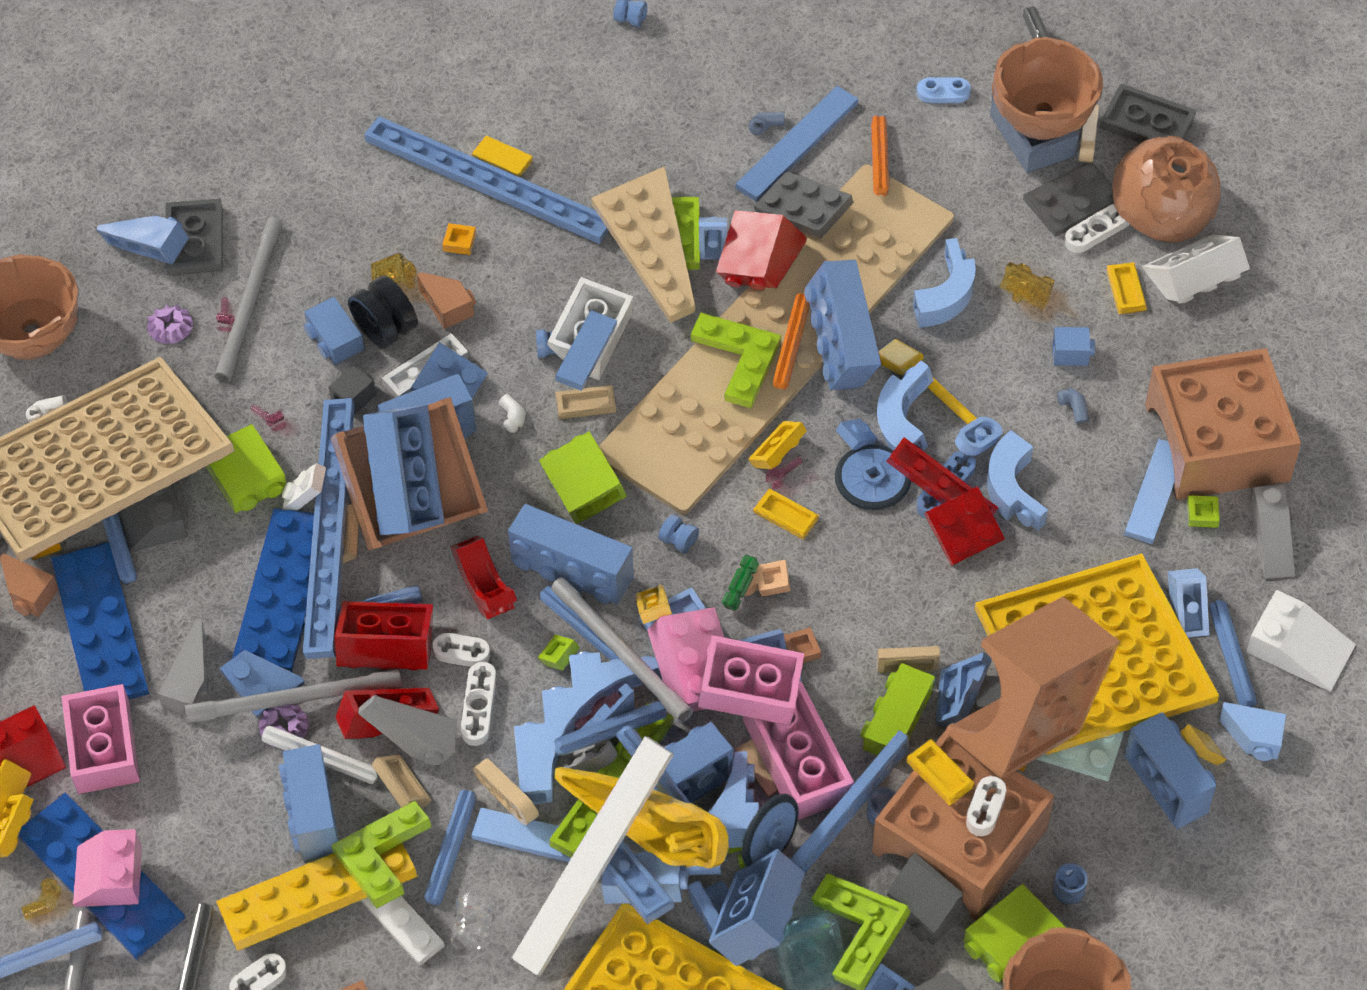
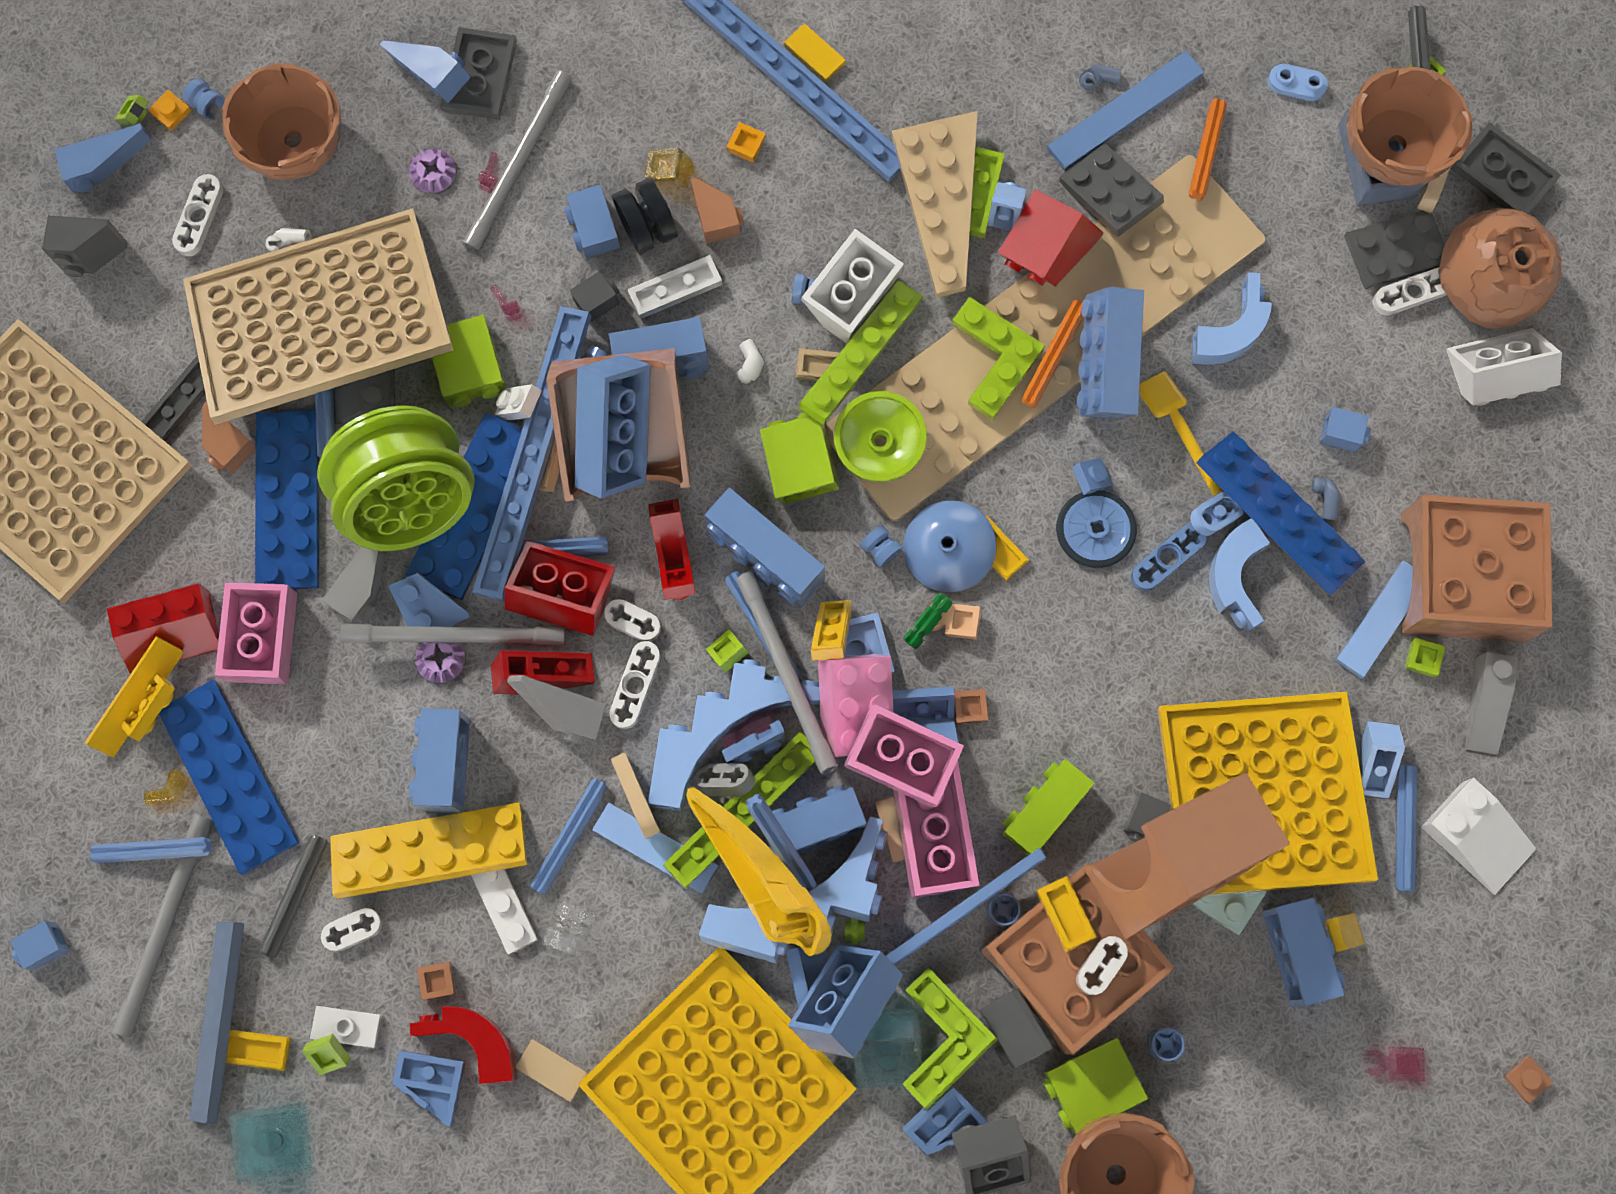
camera: 15 degrees right, 20 degrees up
bright pink slope [73,829,142,907] -> none
white axle [262,726,379,784] -> none
lime plate [331,801,432,909] -> none
tan tile [372,754,431,808] -> none
medium blue wing [410,342,488,398] -> none
white tile [512,737,674,976] -> none
medium blue axle [554,701,667,756] -> none
medium blue tile [555,310,617,391] -> none
medium blue tile [604,840,675,924] -> none
medium blue wheel [742,794,799,867] -> none
yellow plate [748,421,807,469] -> none
clear pink hand [766,457,803,490] -> none
light blue arch [877,361,934,451] -> none
tan tile [877,646,940,673] -> none
red tile [886,437,998,516] -> none
red plate [924,486,1005,566] -> none
medium blue wing [936,652,992,727] -> none
clear yellow hips [999,262,1055,310] -> none
yellow tile [1106,262,1147,314] -> none
light blue slope [1219,702,1286,761] -> none
none -> lime wheel [317,406,475,551]
none -> lime plate [798,280,923,425]
none -> lime dish [834,391,927,482]
none -> medium blue dish [903,501,996,593]
none -> blue plate [1196,431,1366,595]
none -> clear pink plate [1365,1047,1425,1082]

